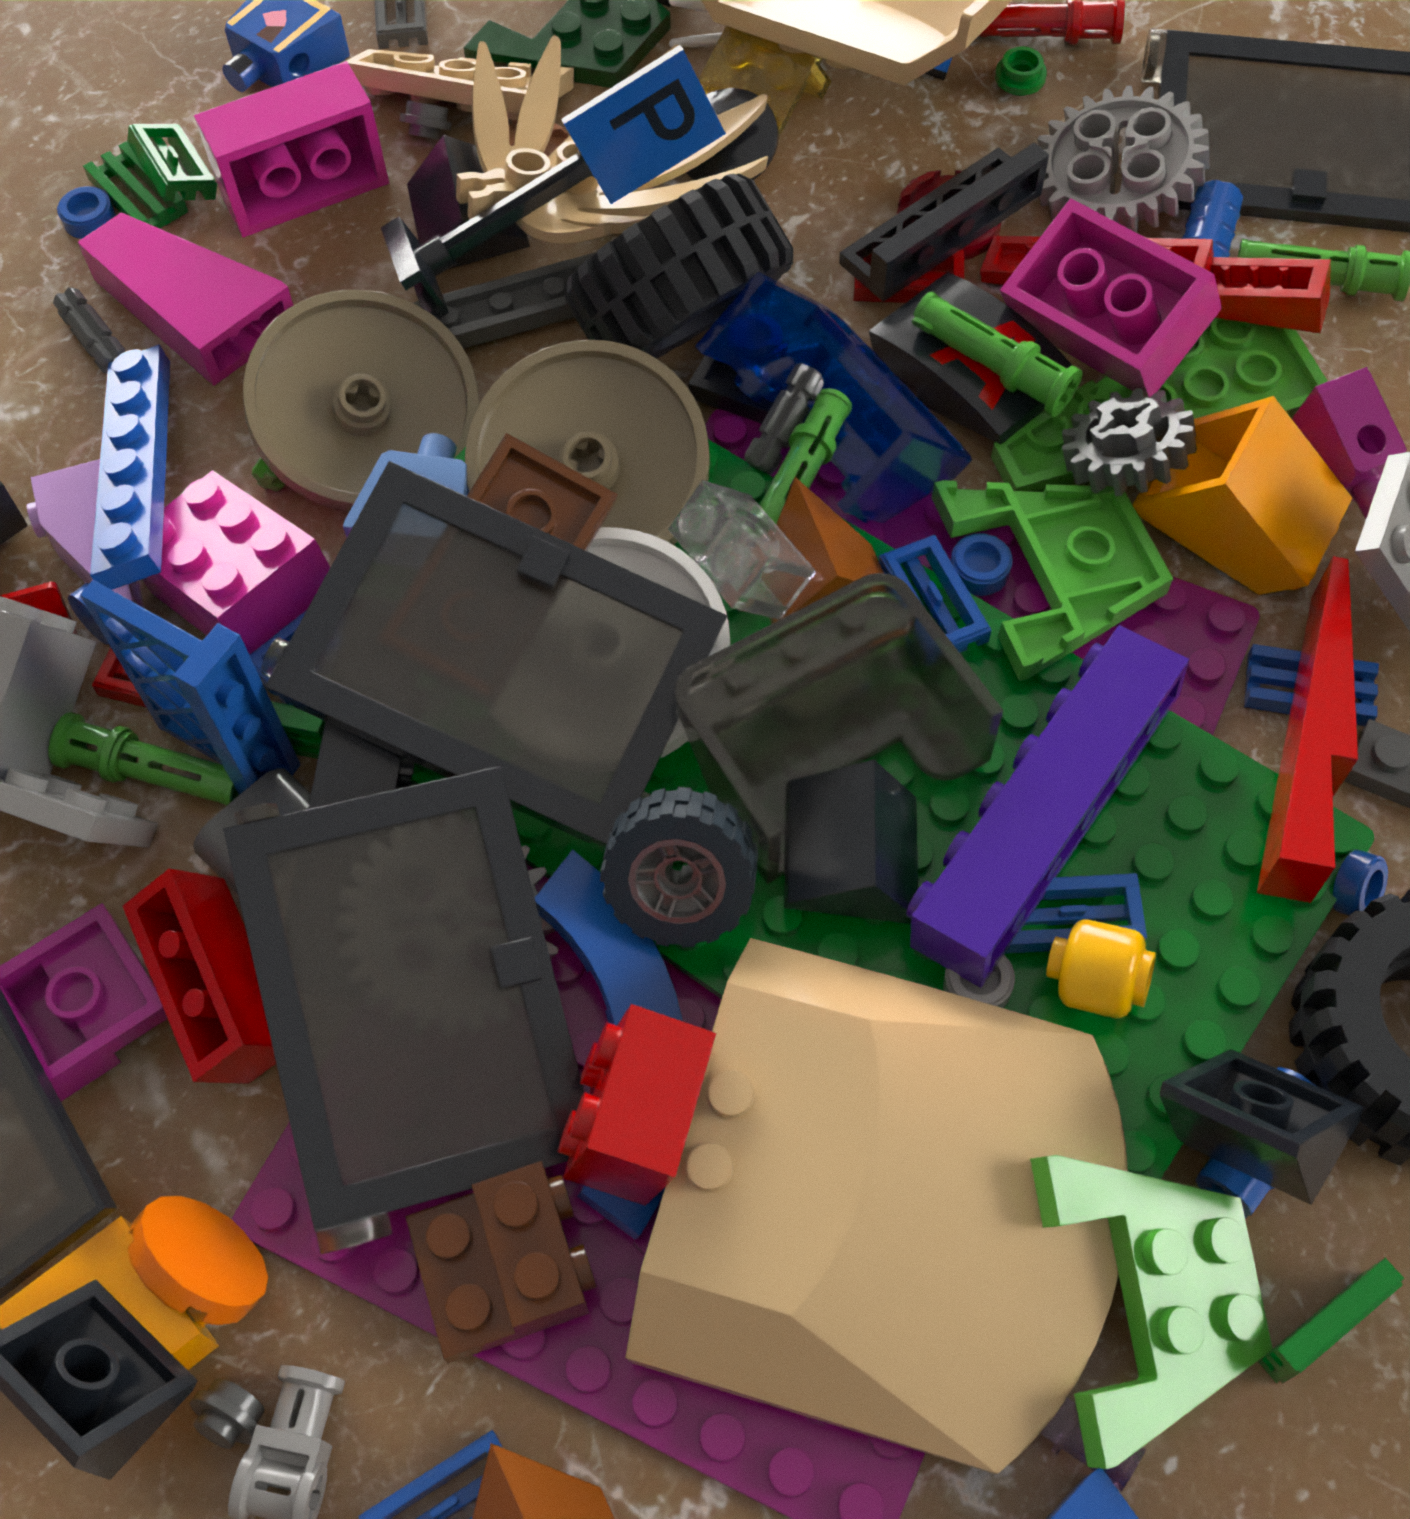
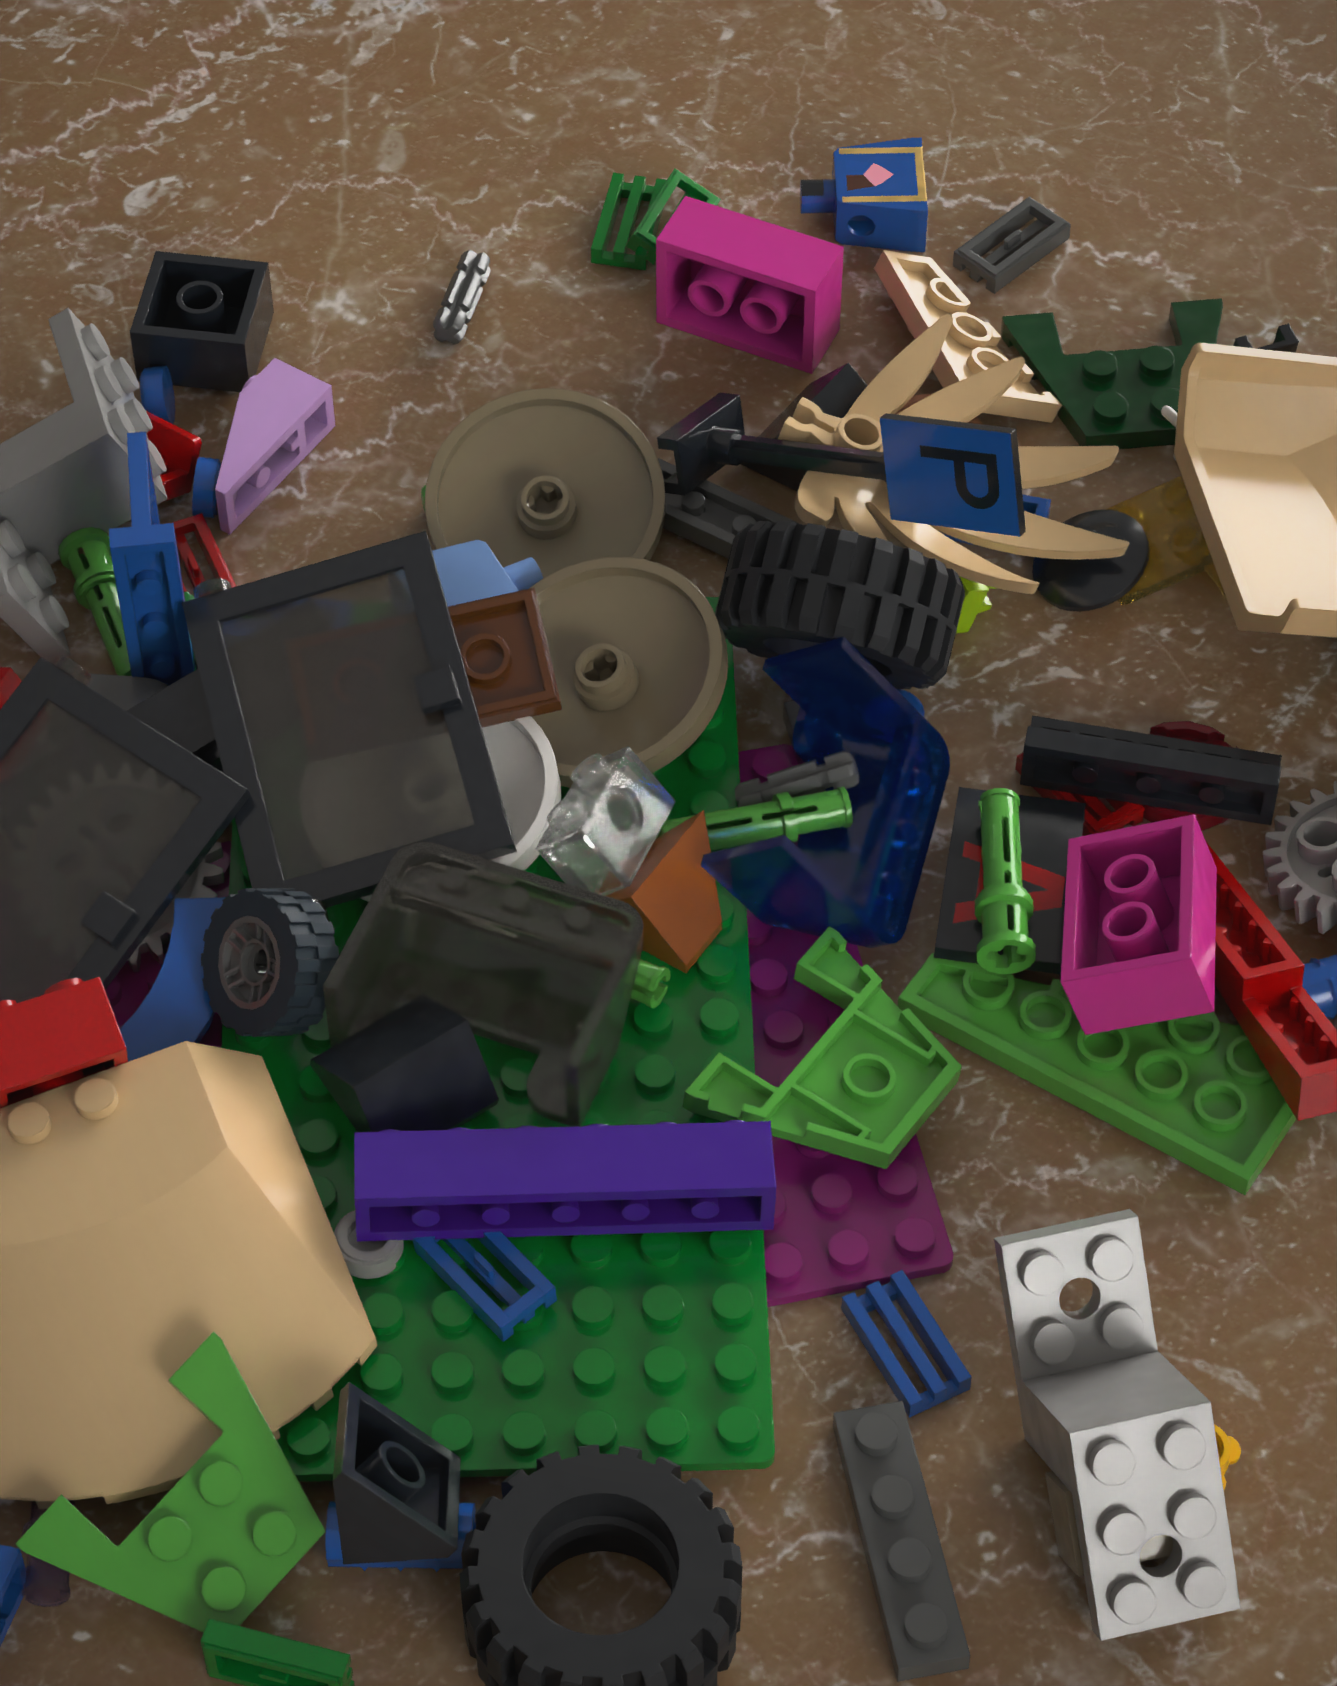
camera: 50 degrees right, 10 degrees down
blue tile [57,186,116,239] -> none
dark pink slope [77,212,293,386] -> none
plate [90,344,170,590] -> none
dark pink brick [142,470,330,655] -> none
dark grey plate [399,100,452,139] -> none
blue tile [879,535,992,663] -> none
blue tile [951,533,1013,596] -> none
yellow head [1046,919,1156,1018] -> none
dark grey gear [1062,388,1197,496] -> none
light orange slope [1133,396,1352,595] -> none
red slope [1257,556,1358,903] -> none
magenta torso [1292,367,1407,519] -> none
blue tile [1333,849,1388,916] -> none

